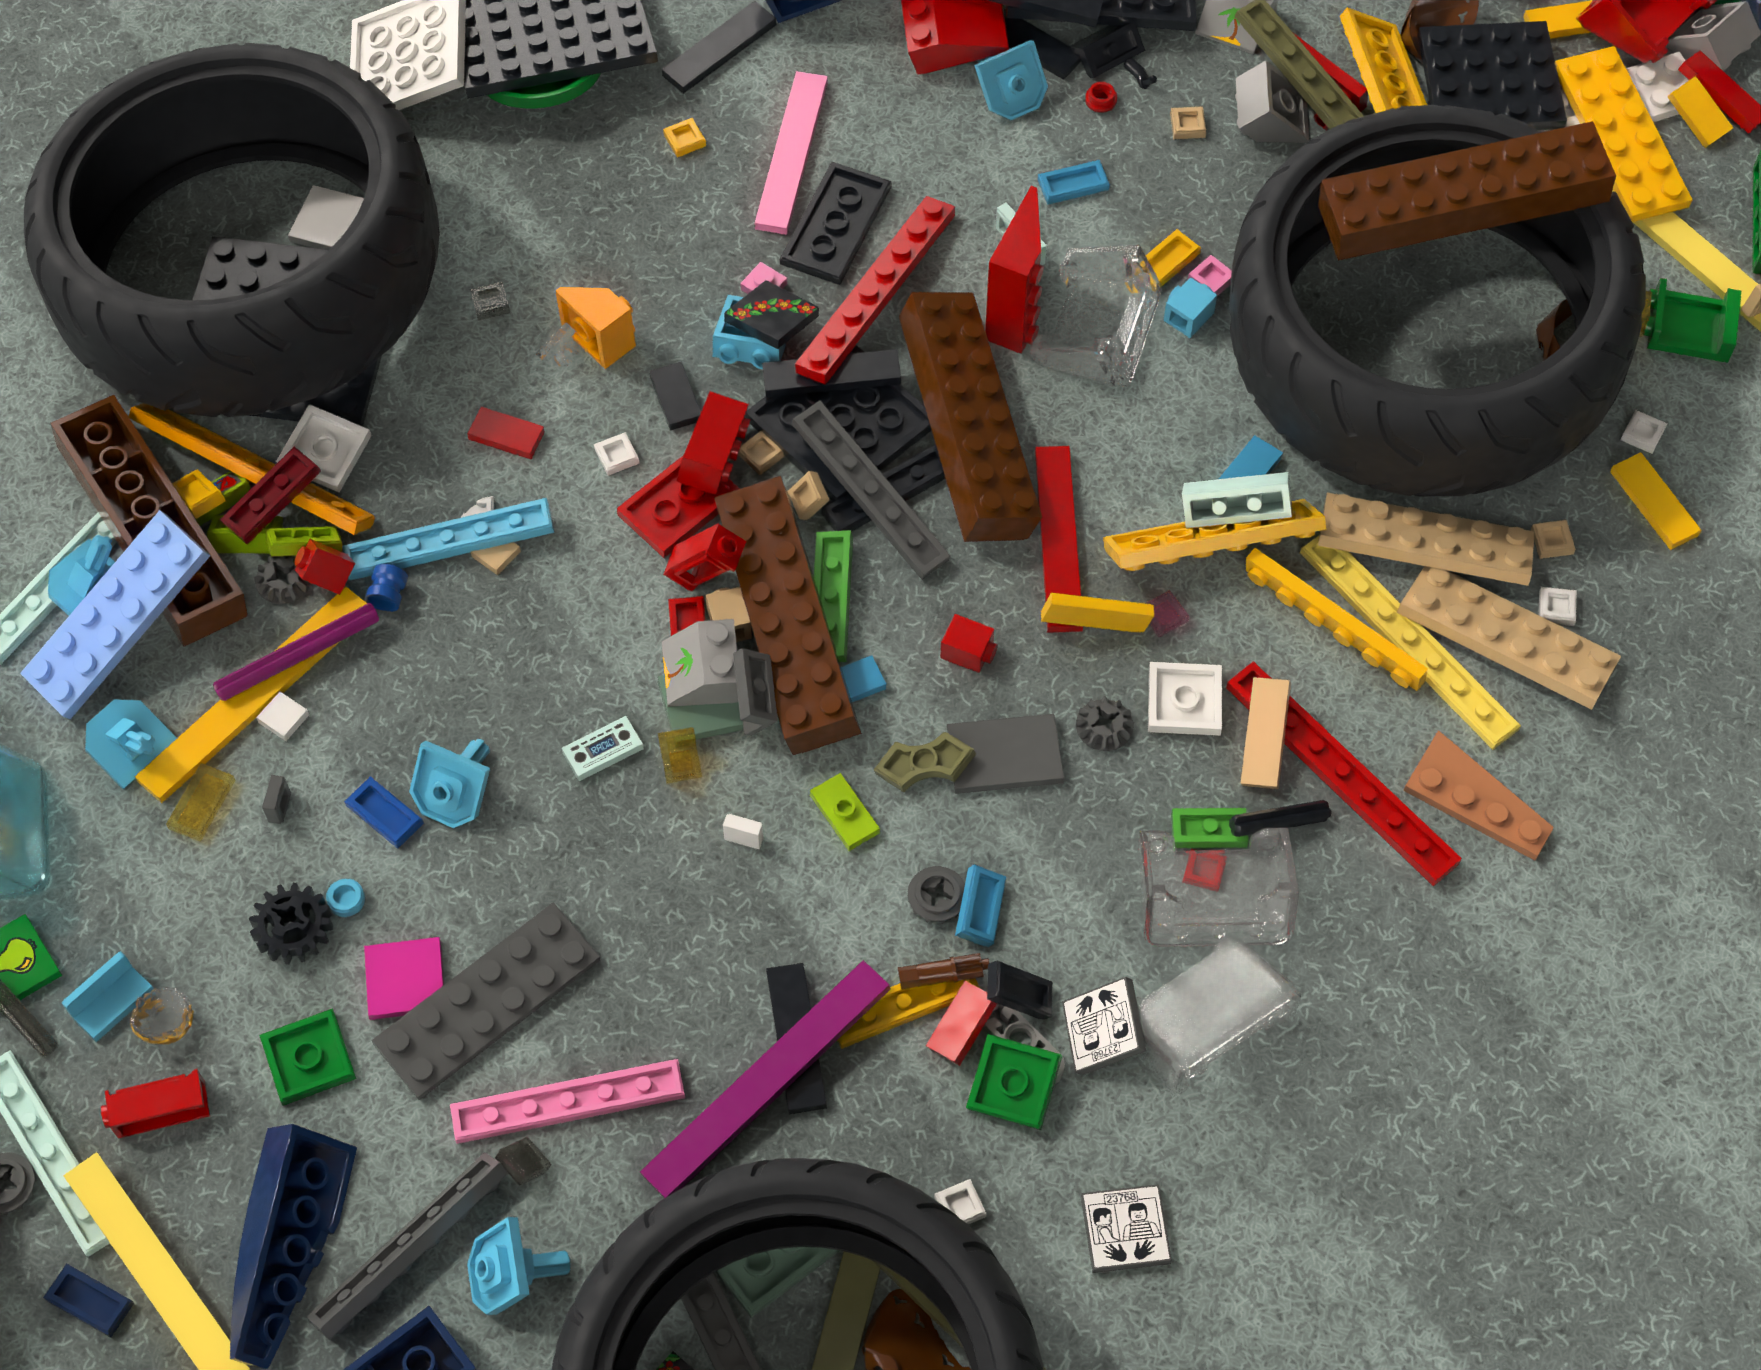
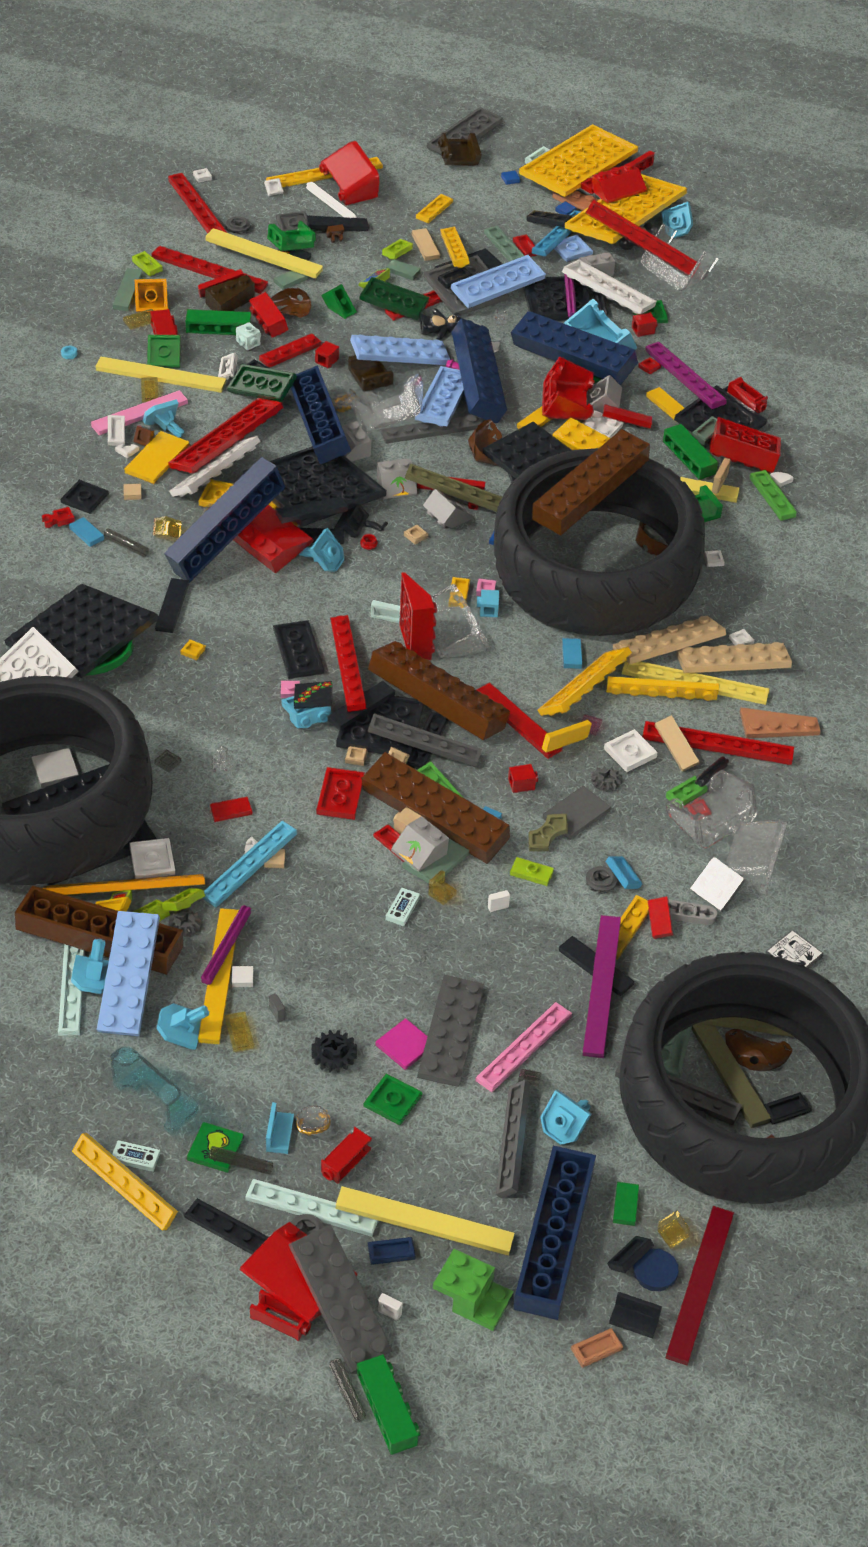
camera: 40 degrees left, 15 degrees down
dark red tile [220,446,321,545] -> none
dark blue wedge [230,1124,357,1369] -> none
red brick [294,539,355,595] -> none
medium azure tile [326,879,365,917] -> none
blue tile [344,776,424,849] -> none
blue wheel [365,564,408,612] -> none
medium azure piece [409,739,490,828] -> none
light orange slope [555,287,636,369] -> none
white tile [594,432,639,476] -> none
black tile [649,362,701,431] -> none
red window [663,523,746,591] -> none
red brick [676,391,751,495] -> none
dark grey panel [733,648,778,736] -> none
bright pink tile [755,71,828,235] -> none
reddish brown piece [898,953,989,990] -> none
green tile [966,1034,1063,1130] -> none
black tile [987,960,1053,1020] -> none
dark azure tile [1037,160,1110,205] -> none
light aqua brick [1182,472,1292,528] -> none
yellow plate [1340,7,1427,113] -> none
tan tile [1531,520,1576,559] -> none
yellow tile [1610,452,1702,550] -> none
yellow tile [1667,76,1733,148] -> none

